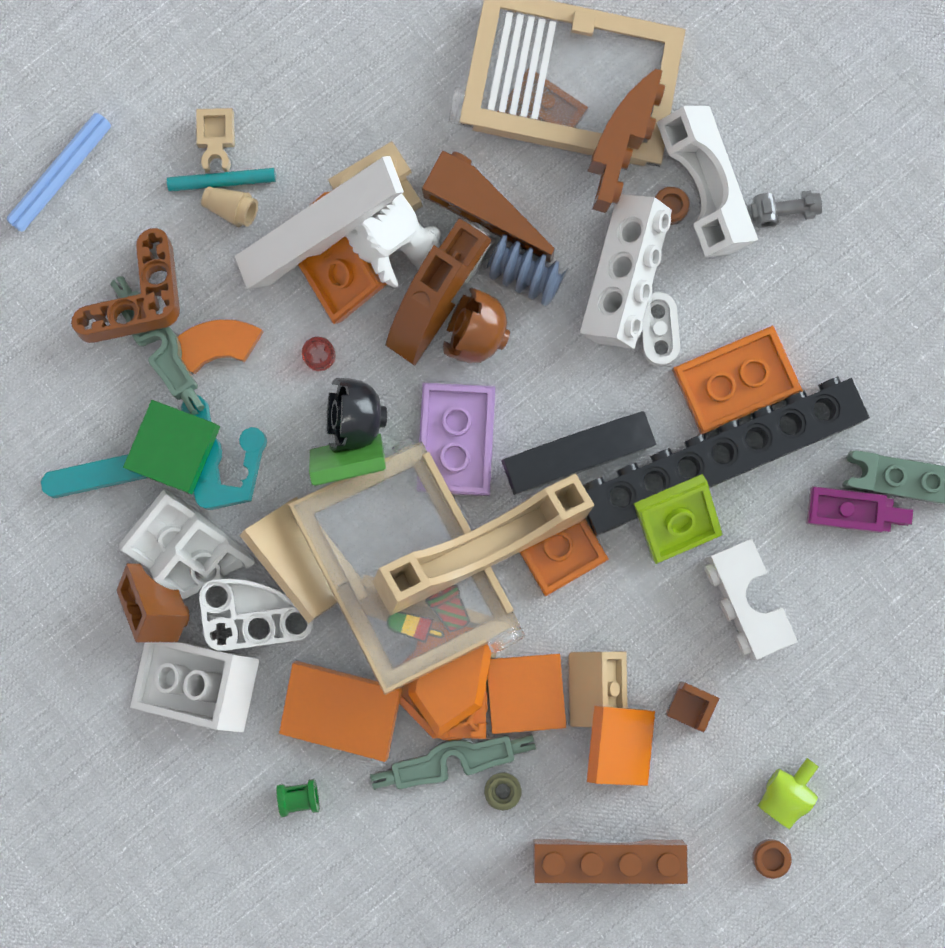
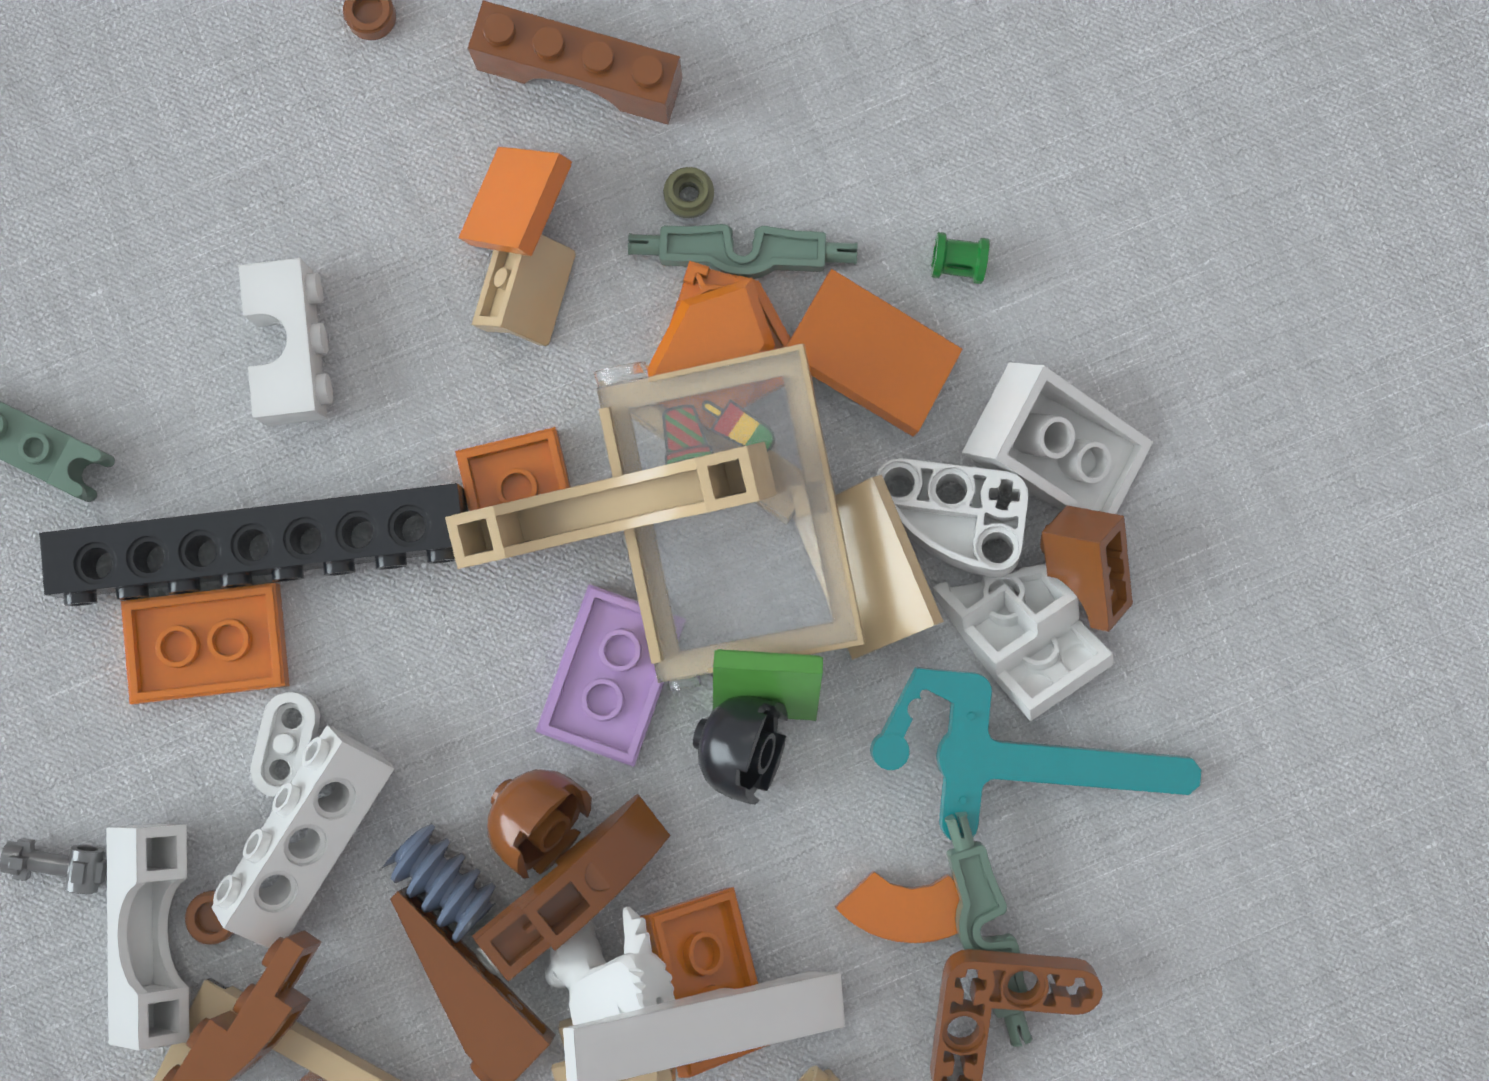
camera: 165 degrees left, 0 degrees up
green tile [123,400,220,495] -> none
clear red bush [302,336,336,372] -> none
orange tile [488,653,566,734] -> none
black slope [501,411,657,495] -> none
lime tile [634,474,723,564] -> none
dark orange panel [665,681,720,733] -> none
lime piece [757,758,819,830] -> none
magenta hinge [806,487,913,533] -> none

